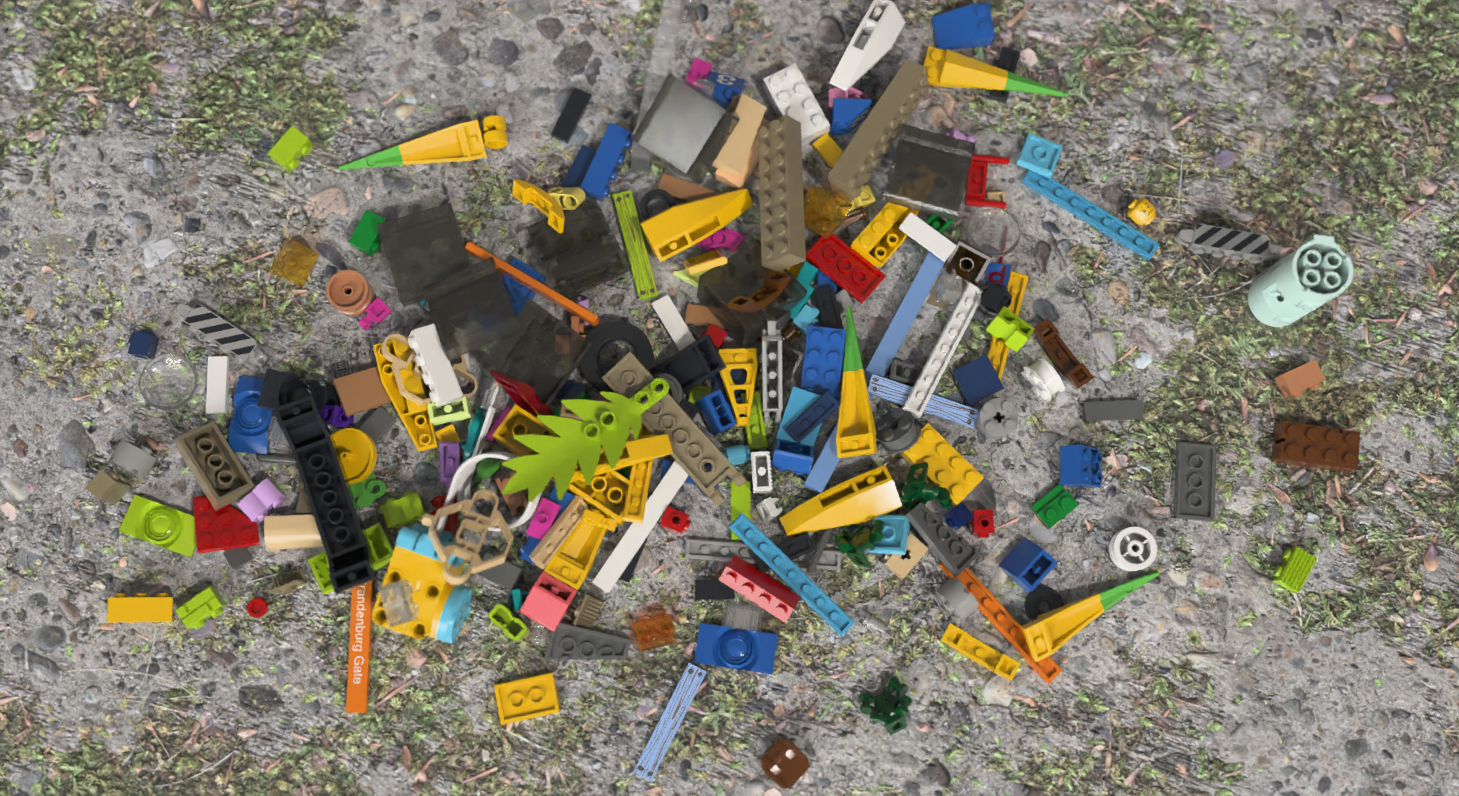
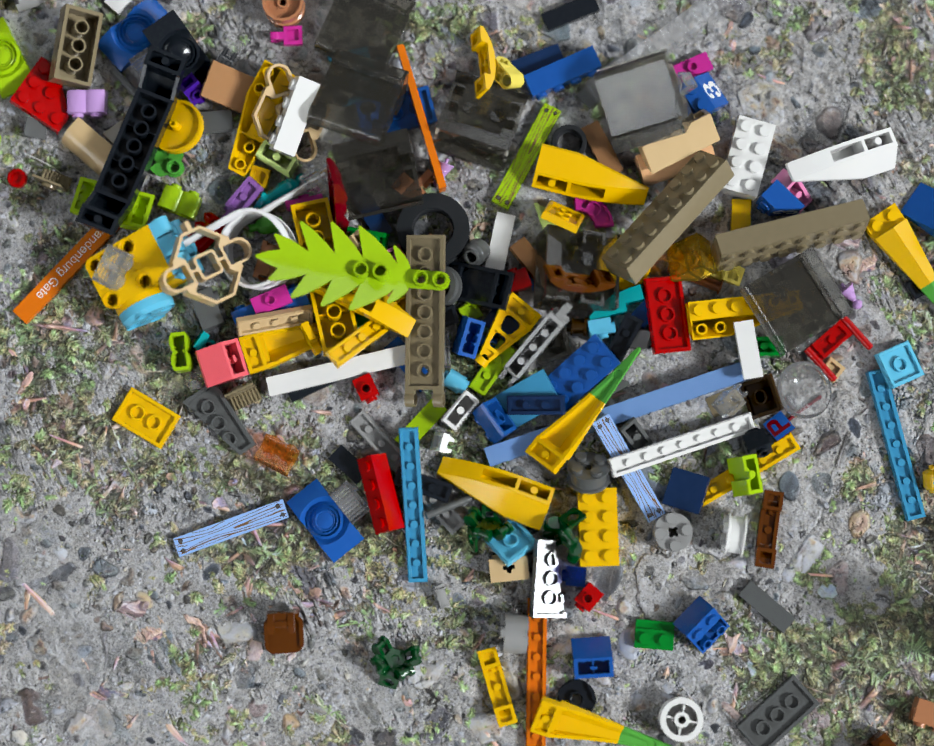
camera: 45 degrees right, 5 degrees up
none -> dark grey head [462,238,490,266]

